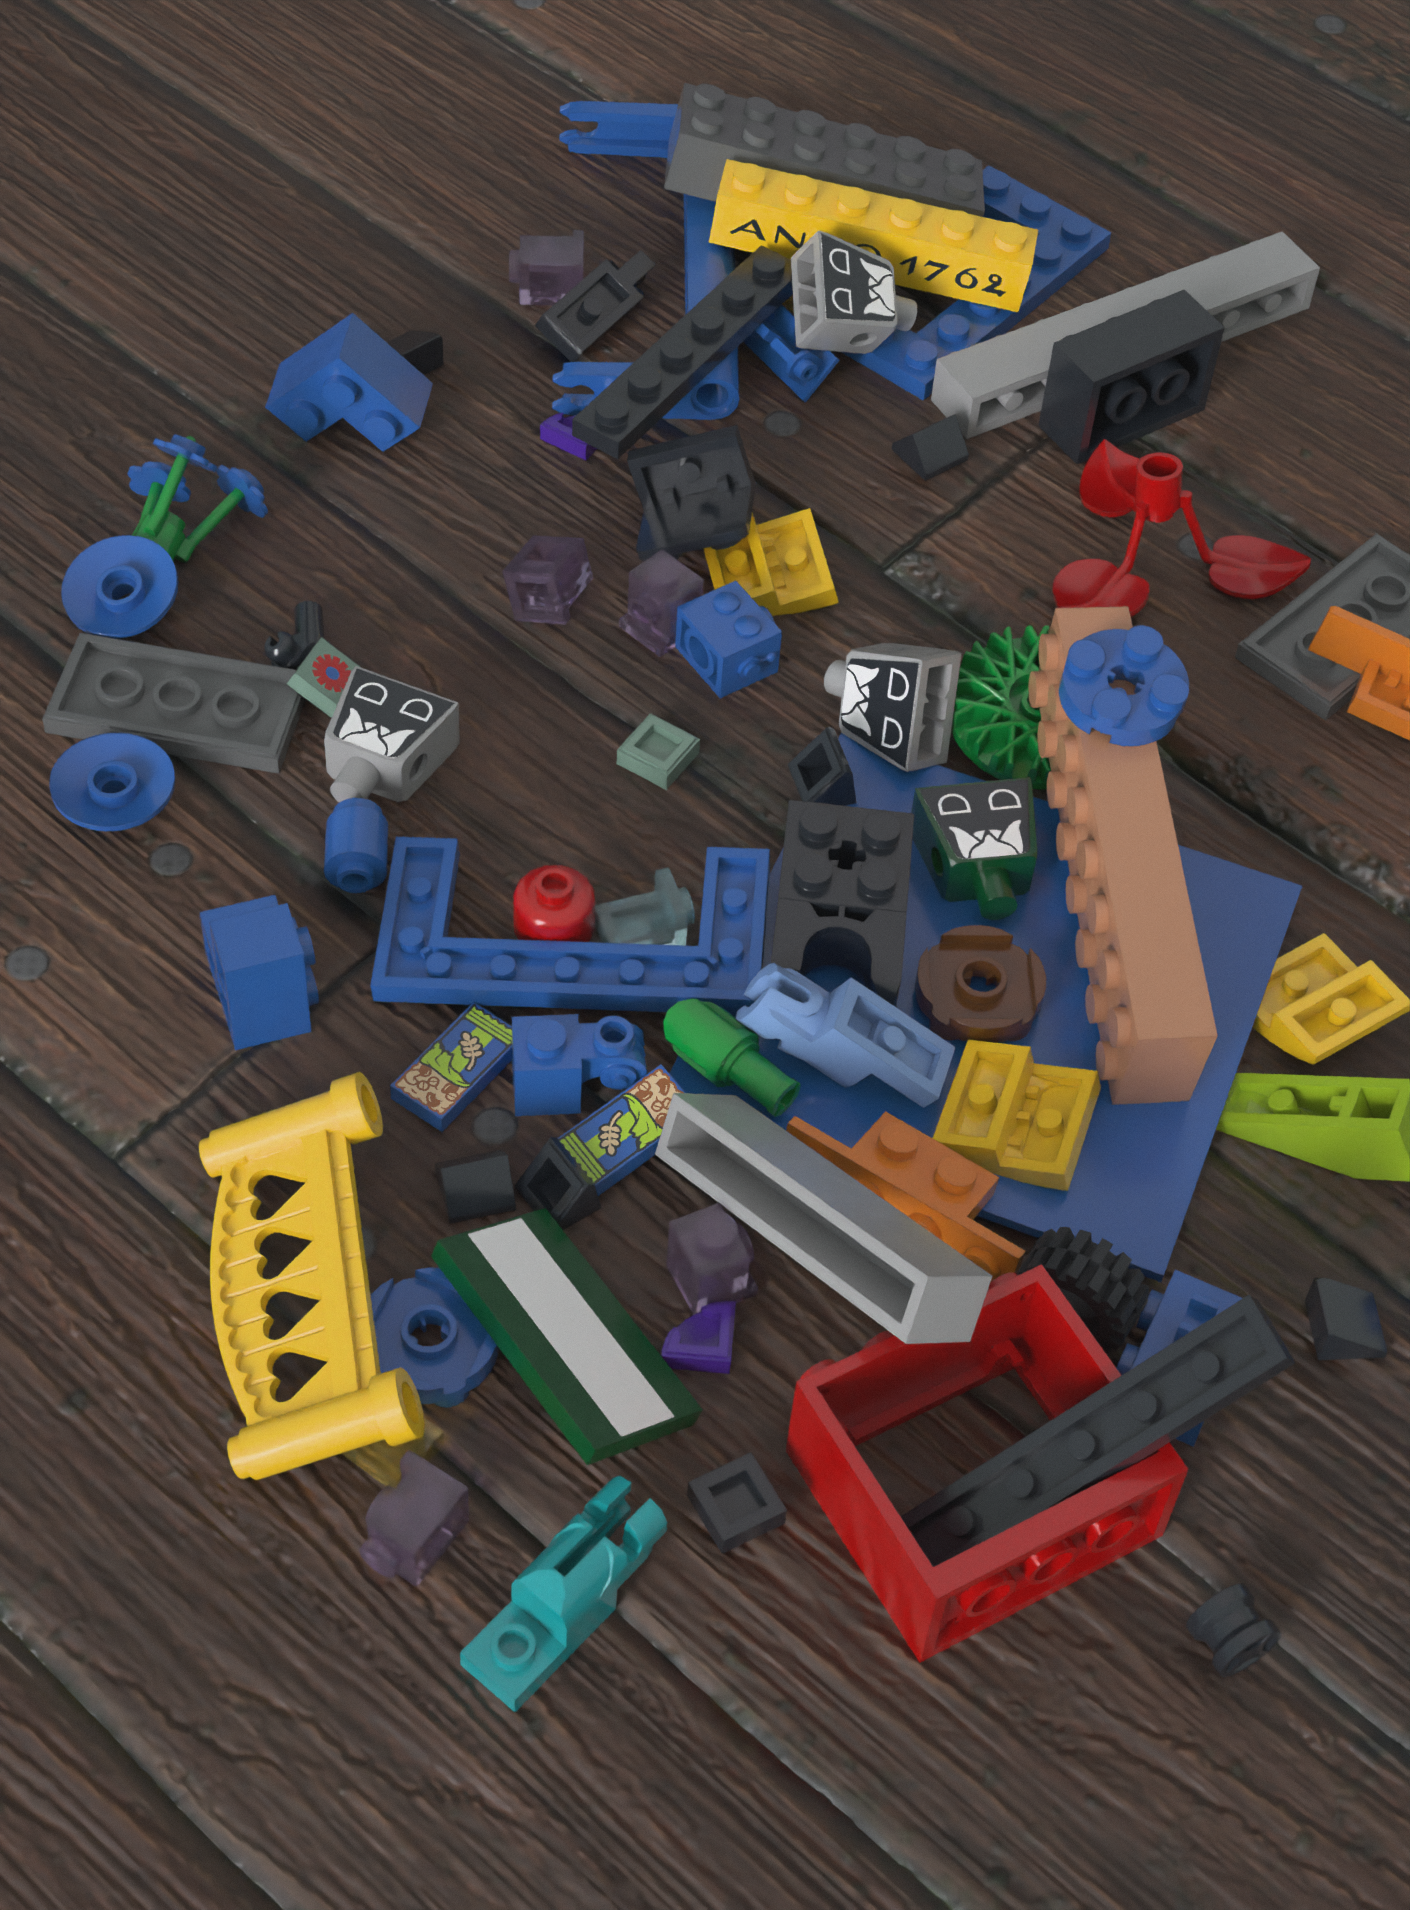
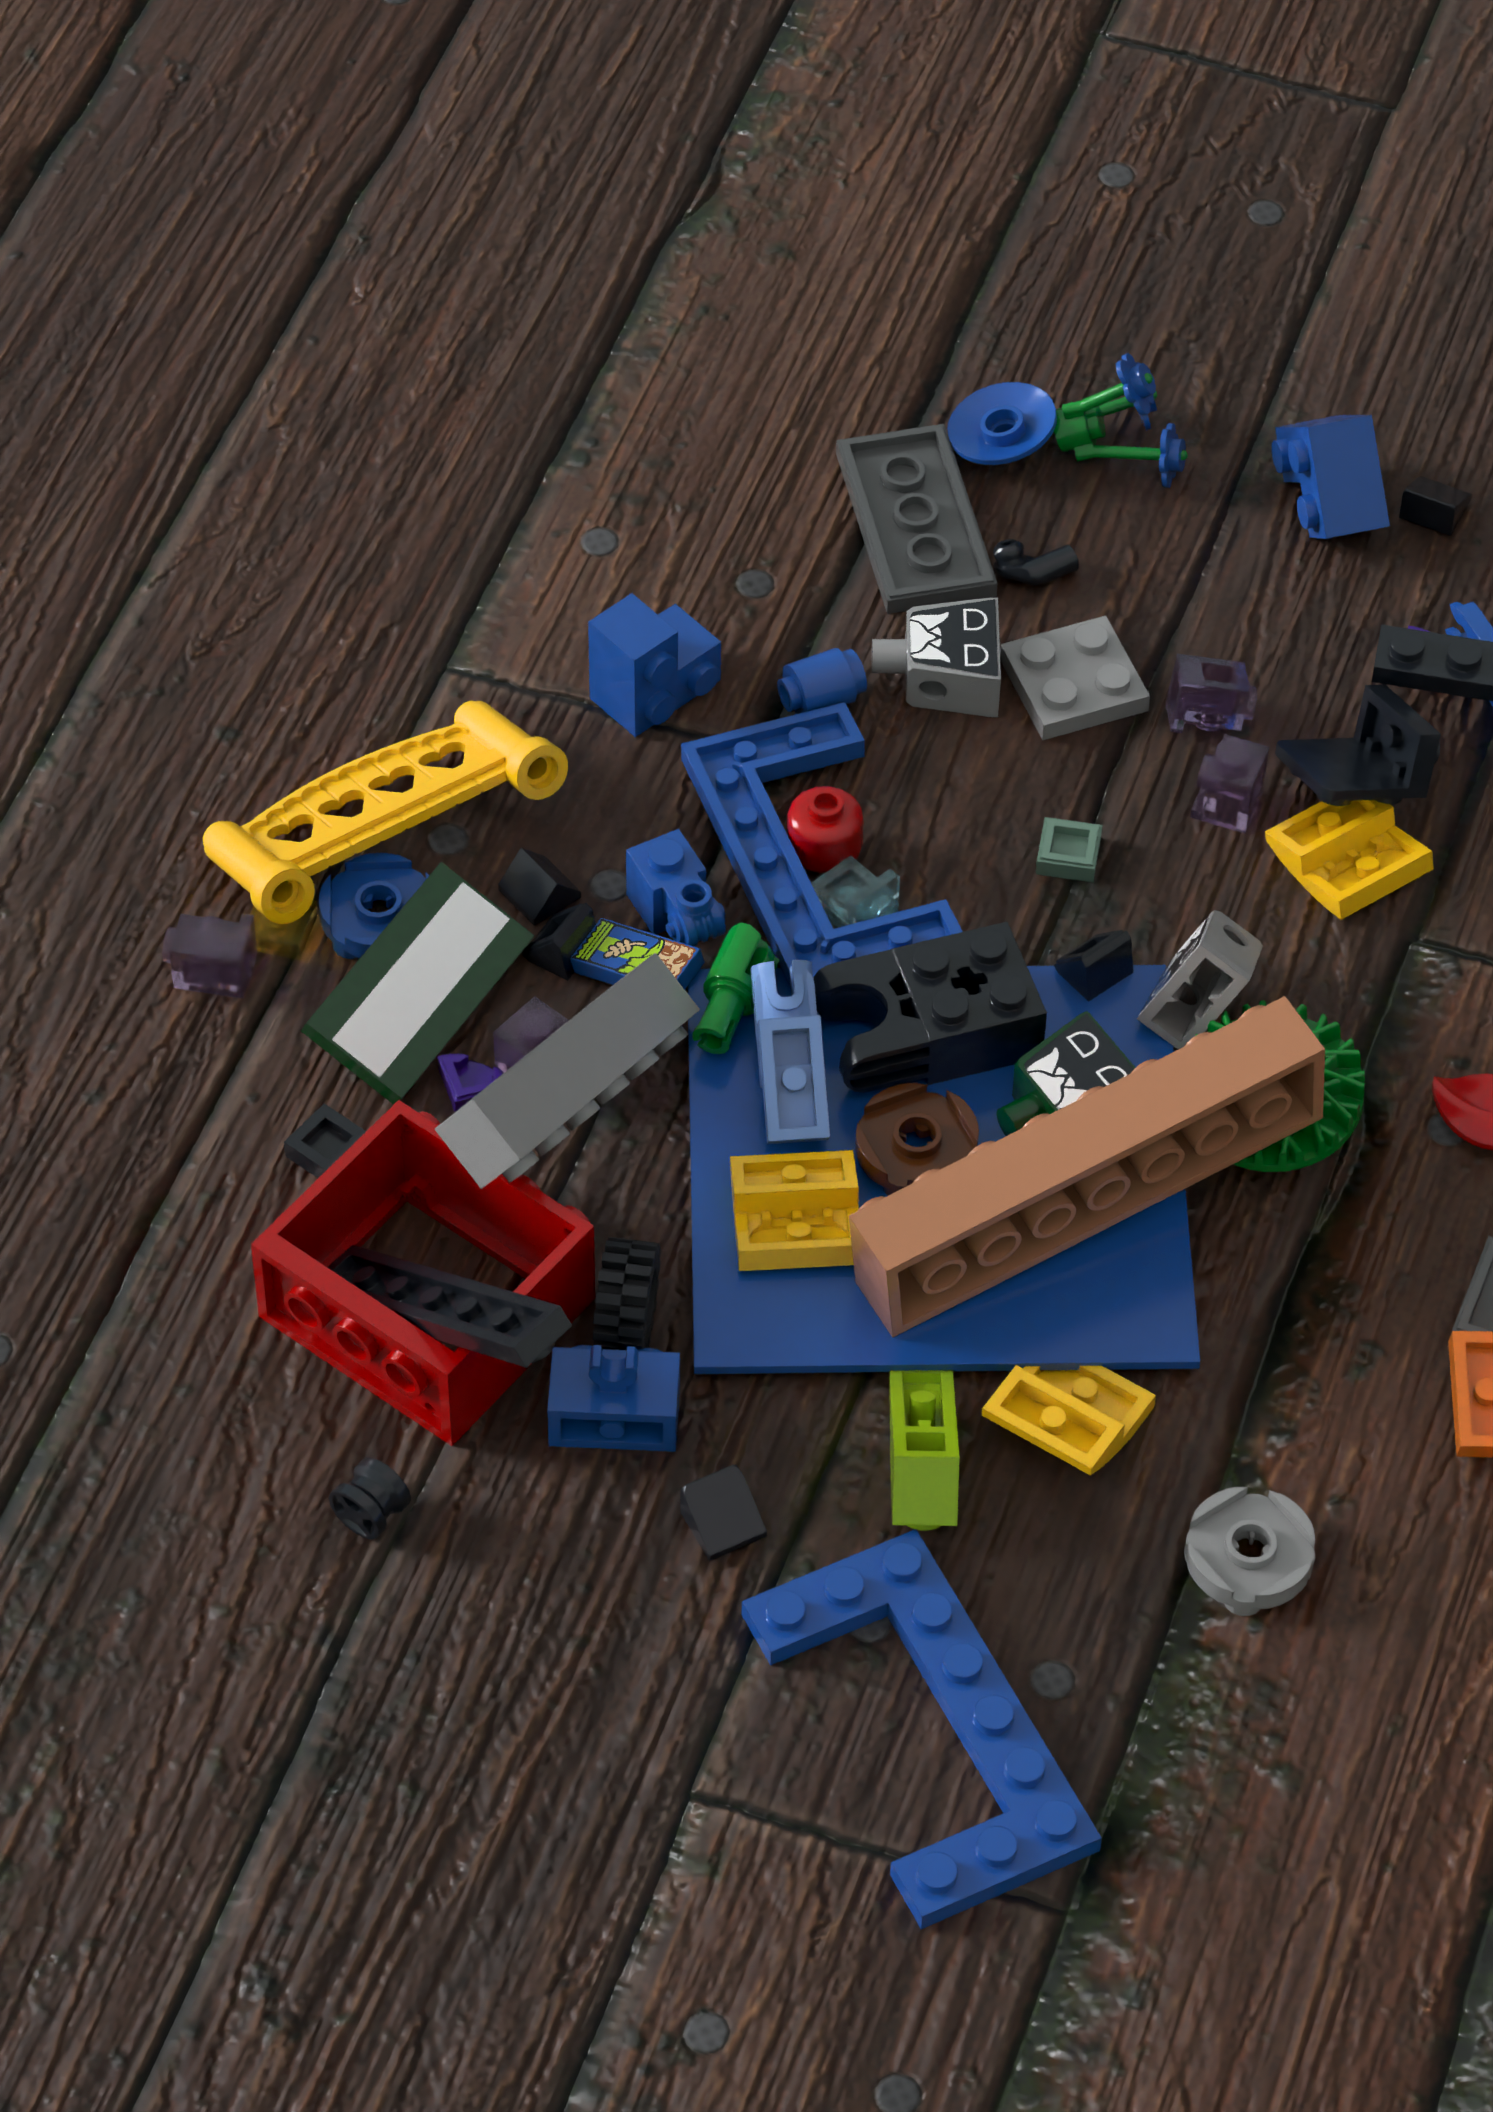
camera: 70 degrees right, 0 degrees up
blue dish [49,733,175,831] -> none
sand green tile [287,637,361,718] -> none
tile [390,1002,512,1132] -> none
teal plate [460,1476,668,1712] -> none
blue head [675,581,782,698] -> none
orange bracket [786,1111,1026,1283] -> none
blue plate [1059,625,1189,746] -> none
none -> light grey plate [1000,615,1150,740]

